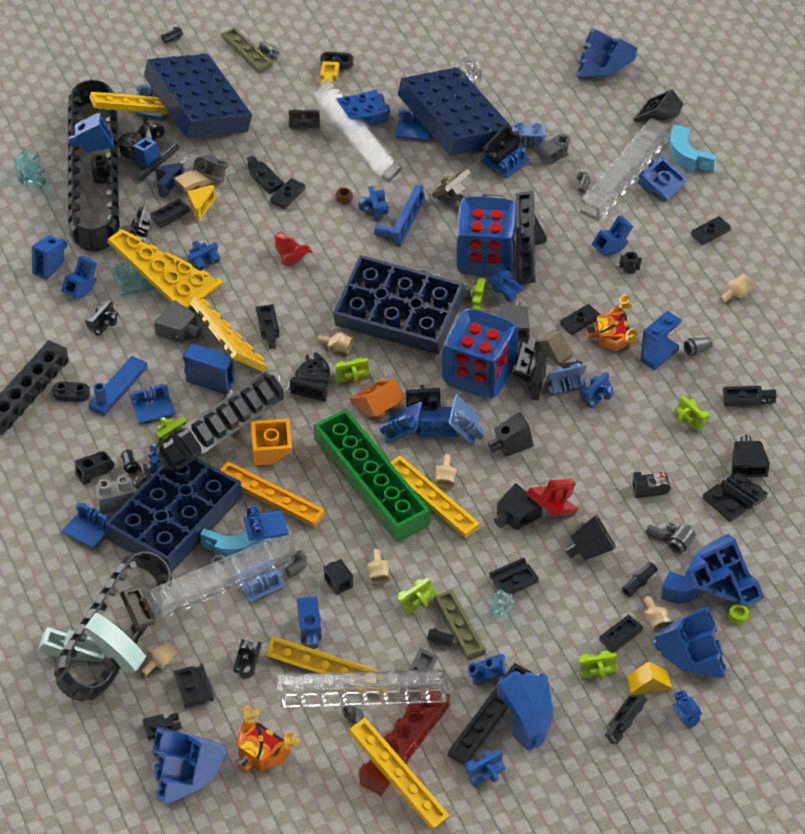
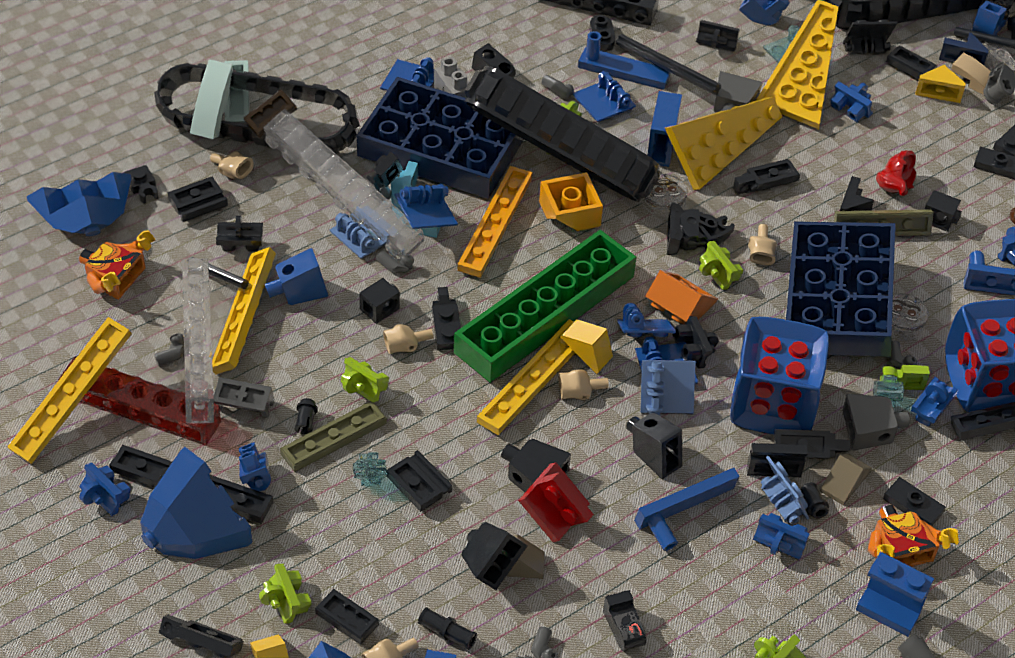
camera: 75 degrees right, 0 degrees up
none -> black bar [187,257,249,289]
none -> black plate [366,152,403,195]
none -> black hinge [432,287,461,350]
none -> dark grey arm [541,75,574,99]
none -> yellow slope [560,319,613,374]
none -> black axle [616,34,721,95]
none -> blue piece [634,468,740,551]
none -> olive tile [834,209,933,236]
none -> black slope [840,176,874,211]
none -> clear light blue gear [873,375,904,408]
none -> black brick [924,190,962,232]

